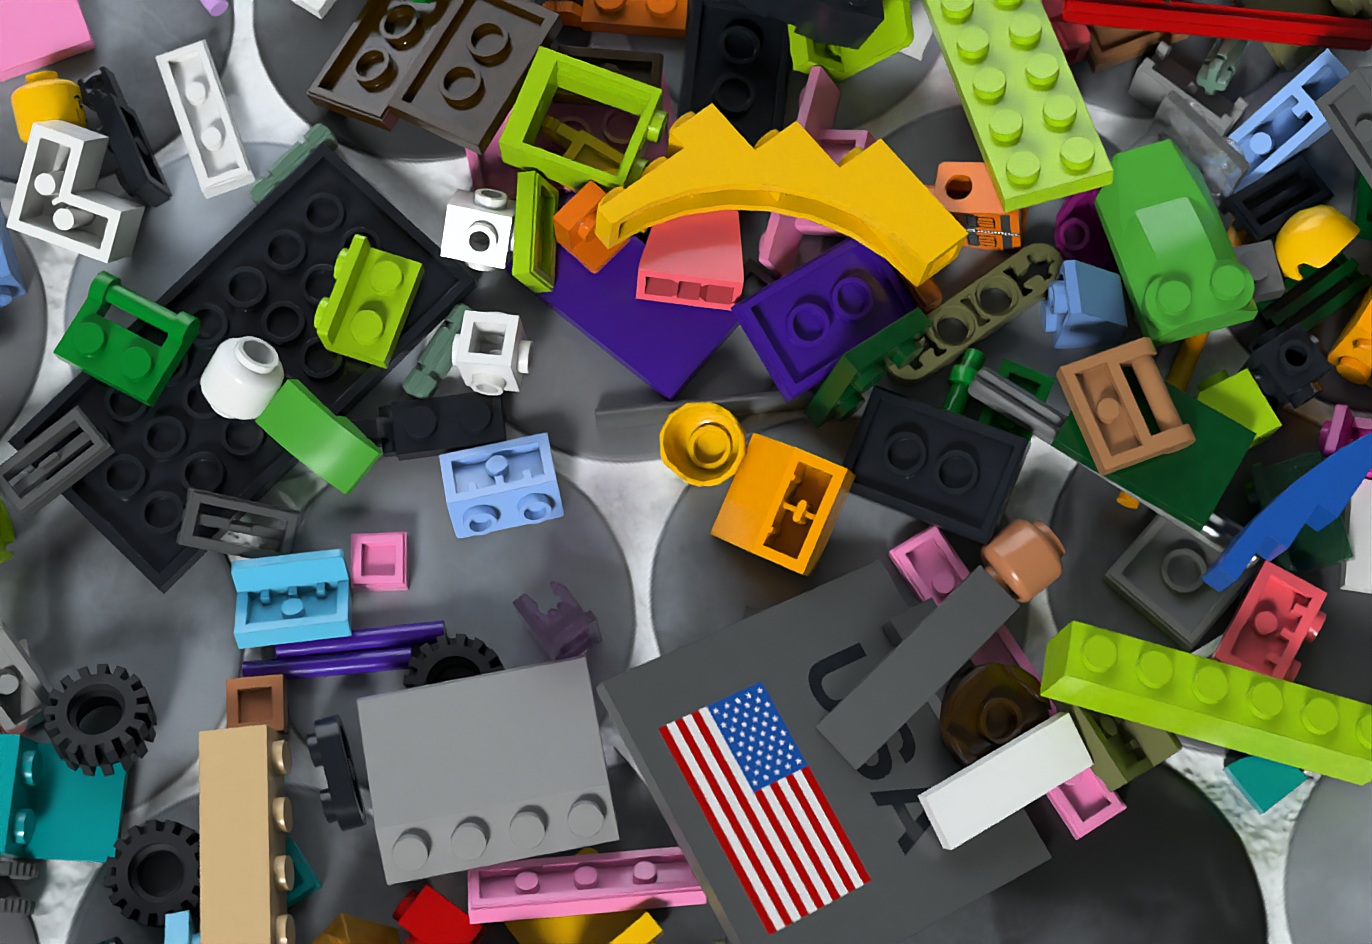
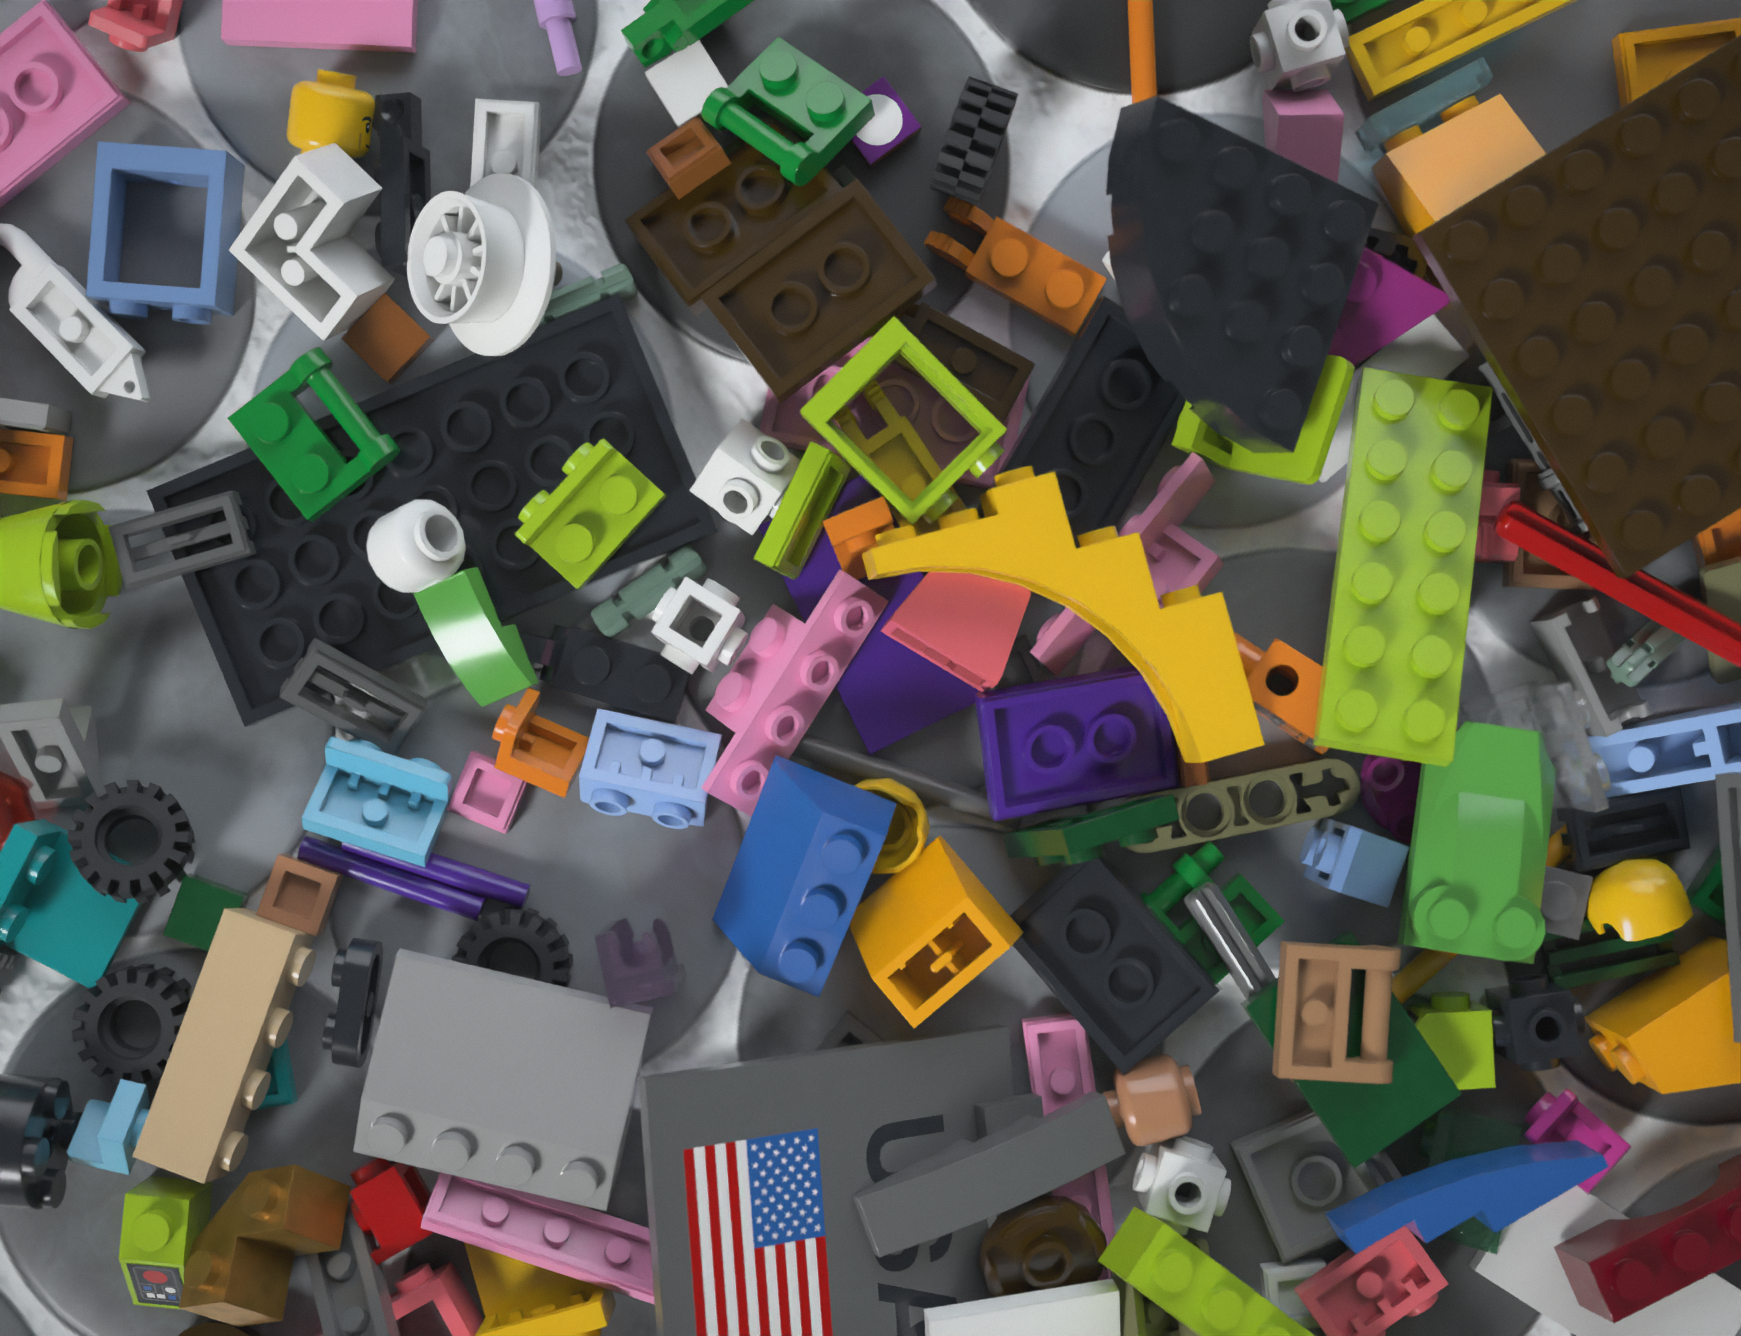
camera: 25 degrees right, 15 degrees up
none -> dark green tile [163,873,250,951]
none -> dark orange tile [341,293,435,385]
none -> white piece [407,173,563,356]
none -> orange bracket [492,687,589,798]
none -> dark orange tile [646,116,731,199]
none -> bright pink bracket [701,569,889,817]
none -> blue slope [712,755,897,997]
none -> white brick [1133,1136,1231,1235]

